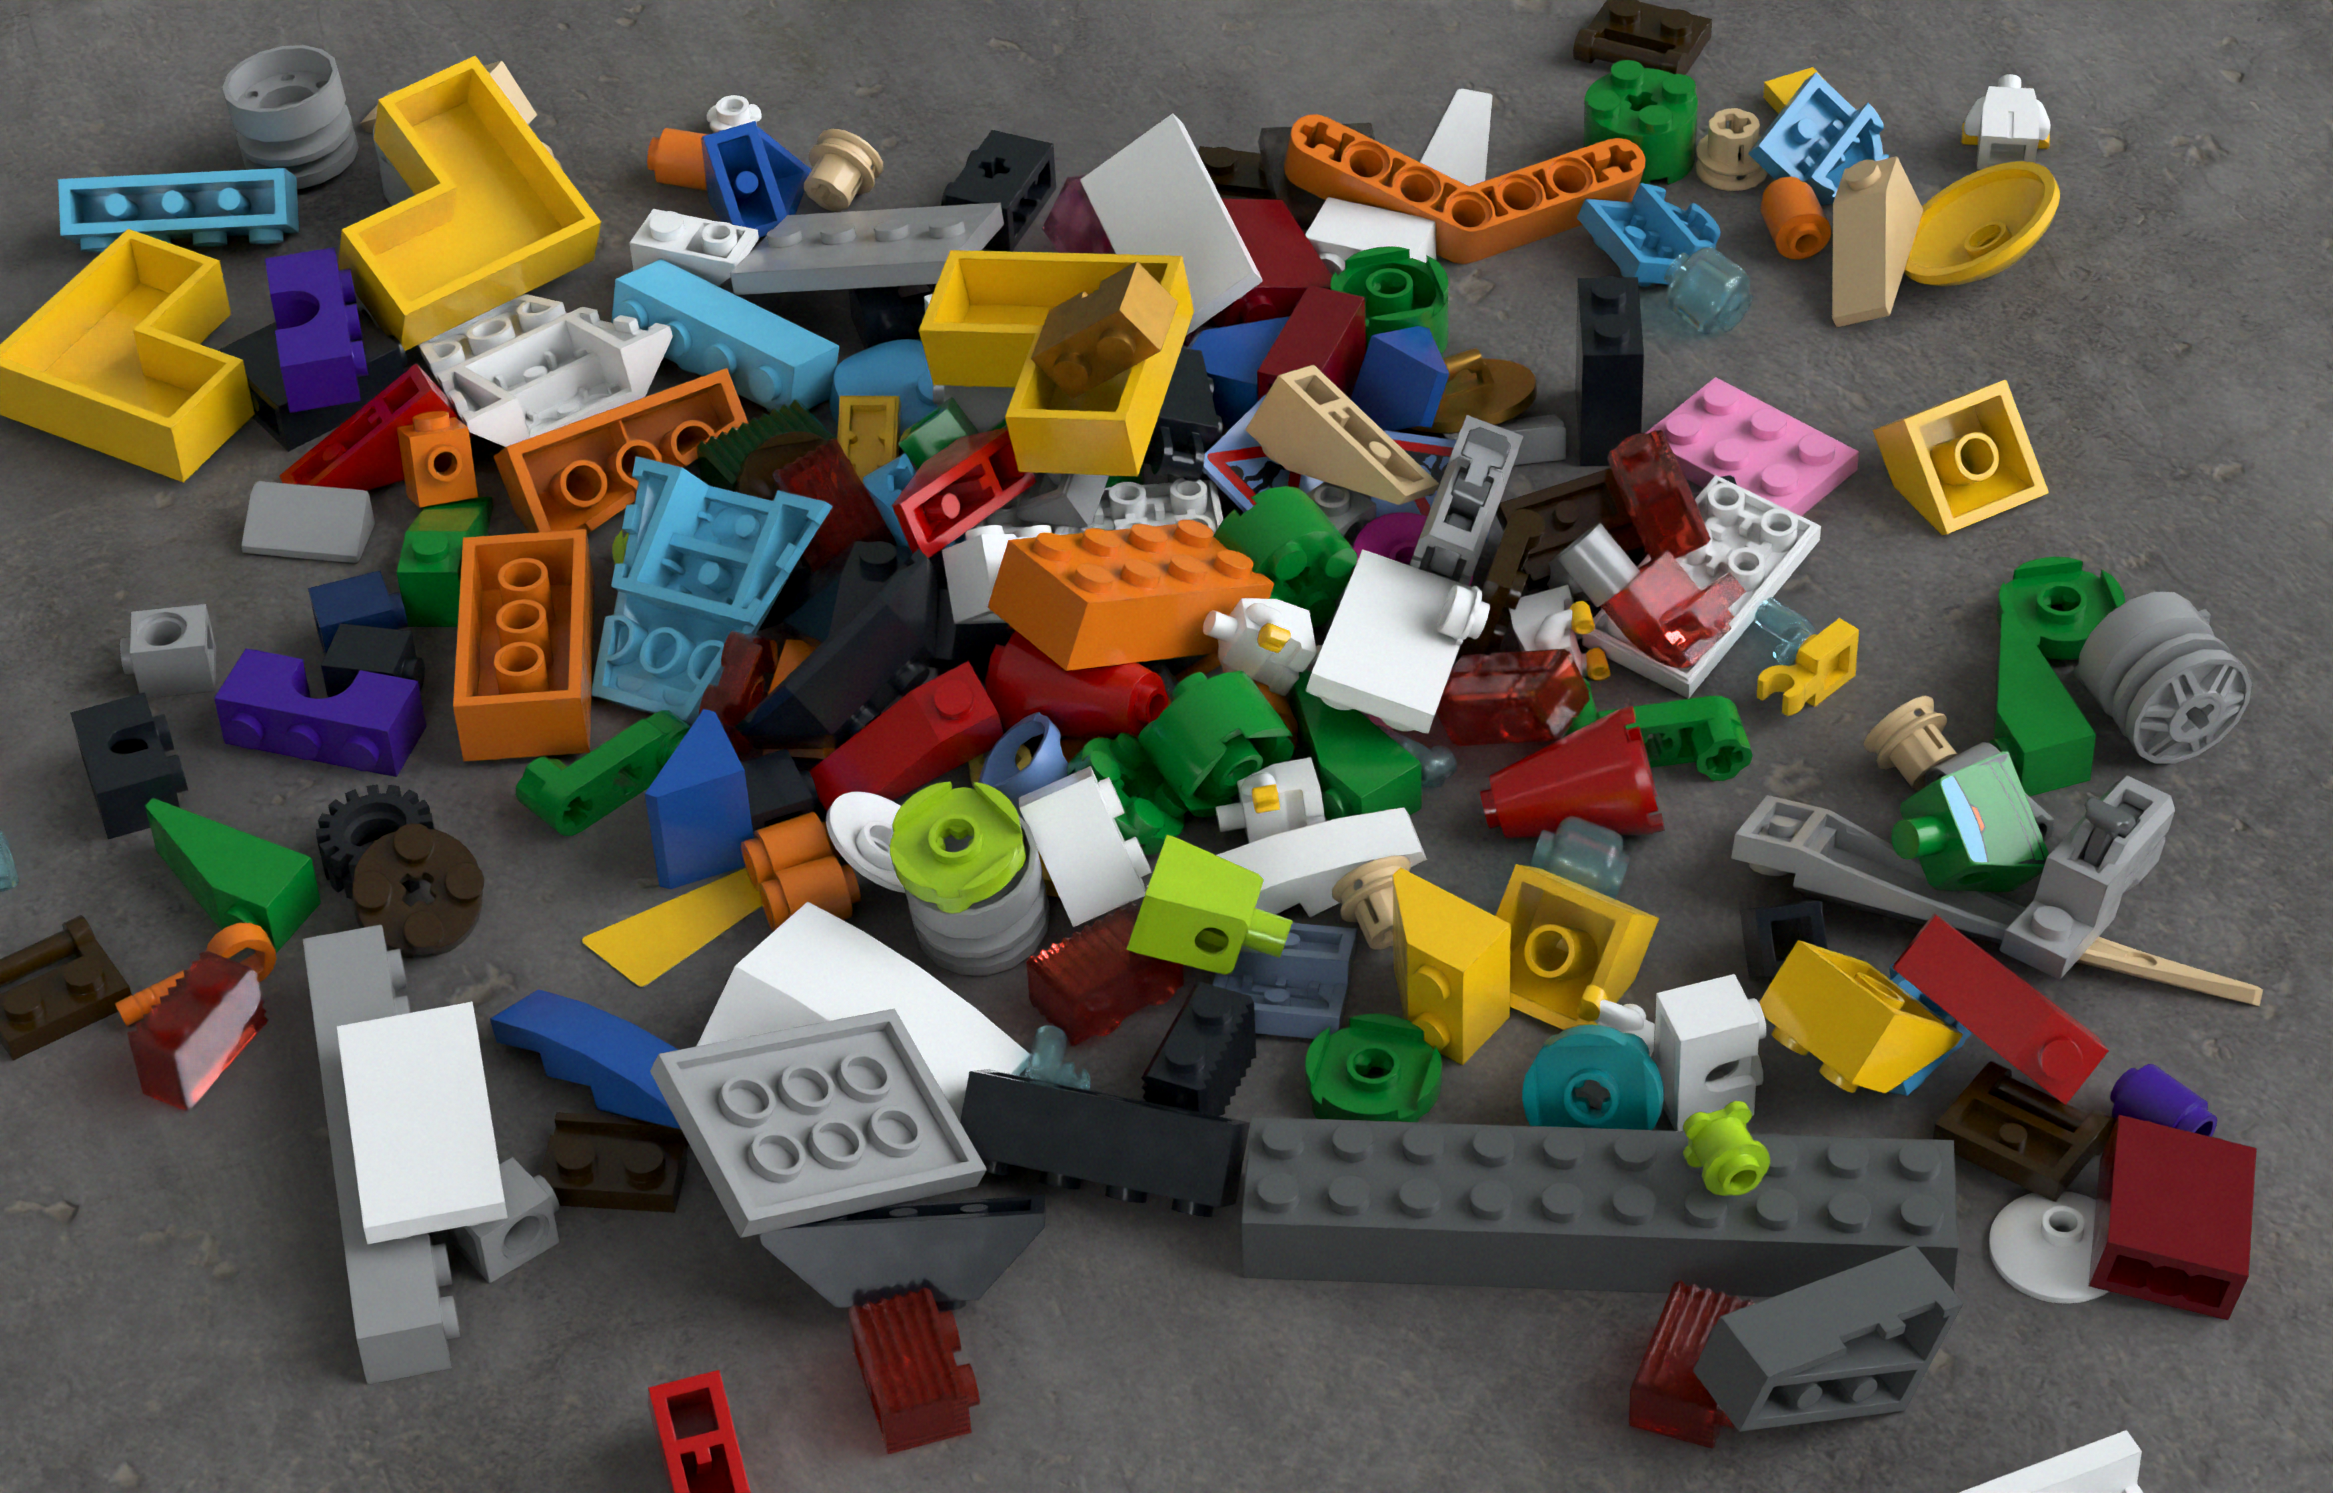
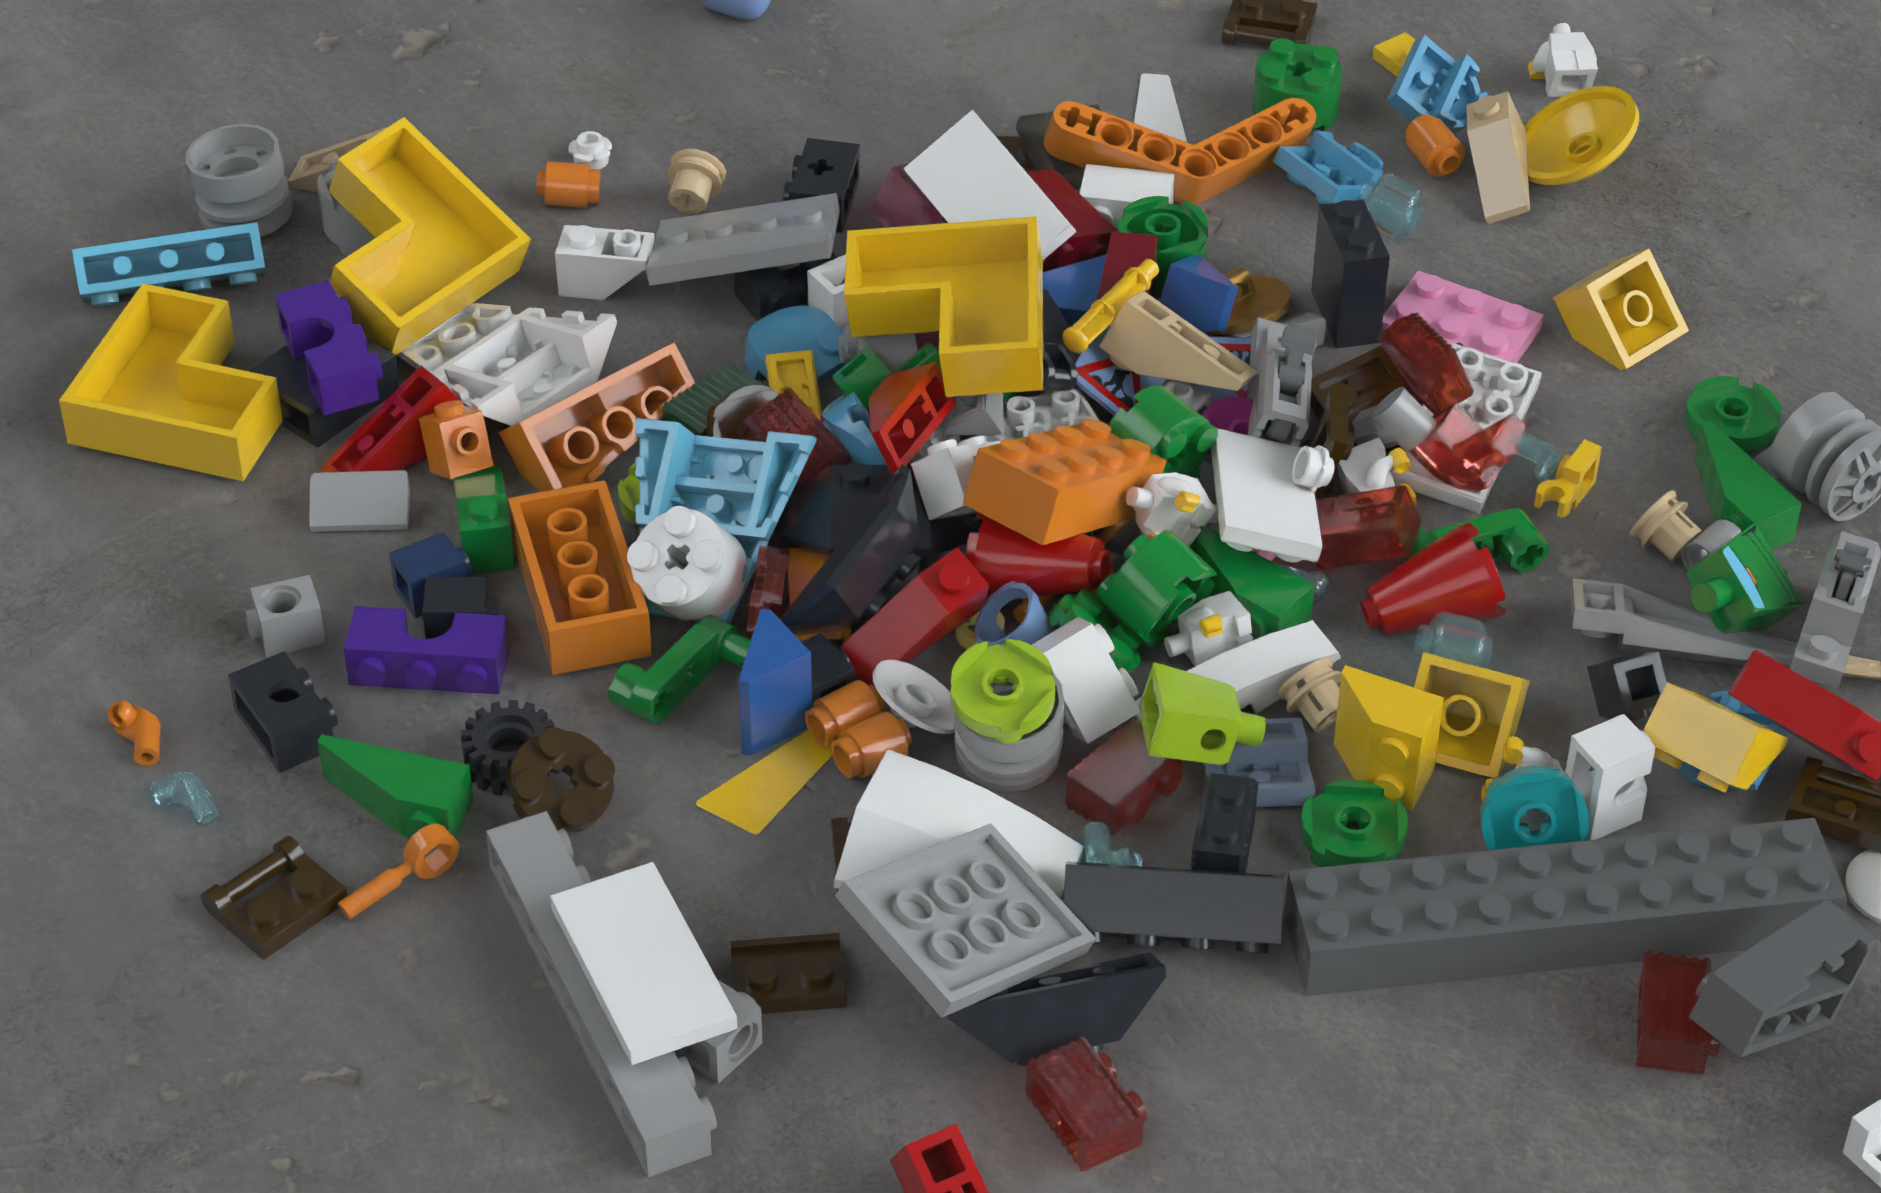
camera: 15 degrees left, 0 degrees up
clear red brick [127,951,269,1111] -> none
blue slope [490,989,681,1129] -> none
medium azure brick [611,259,839,413] -> none
blue slope [701,121,812,239] -> none
pearl gold brick [1031,261,1178,399] -> none
lime brick [1683,1101,1771,1196] -> none
tan piece [1696,108,1768,191] -> none
none -> white brick [627,506,747,621]
none -> yellow piece [1062,259,1159,353]

